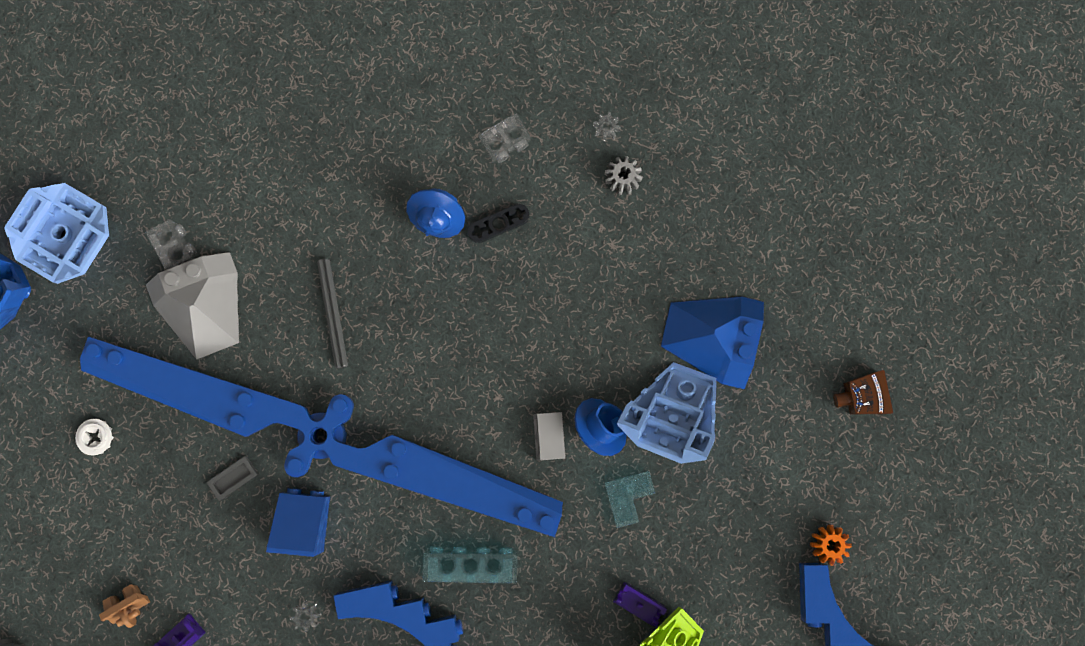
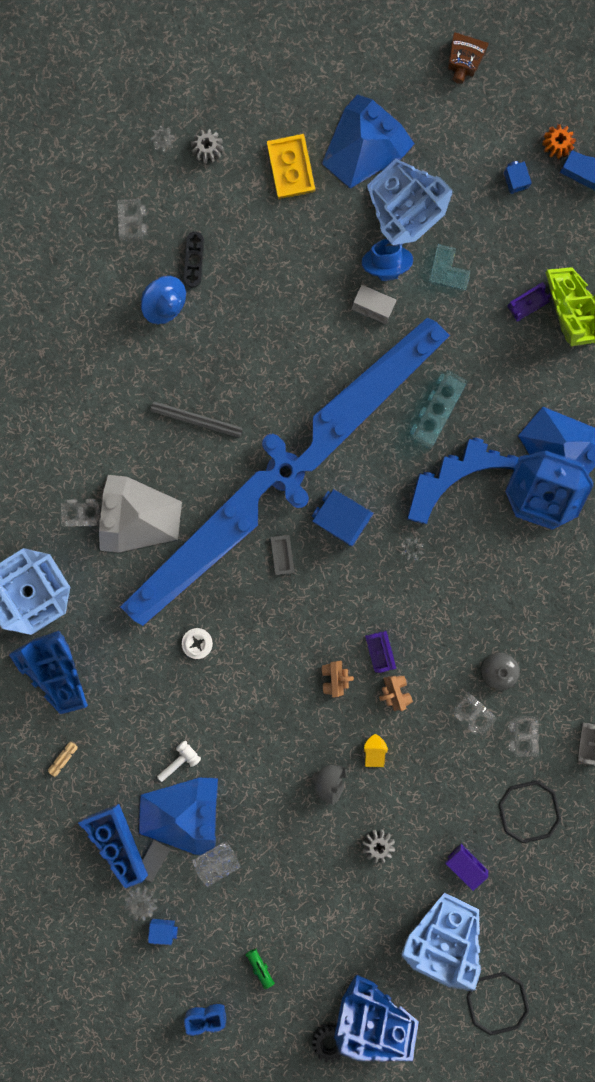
camera: 65 degrees left, 5 degrees up
none -> yellow plate [267,134,315,199]
none -> blue brick [504,161,531,194]

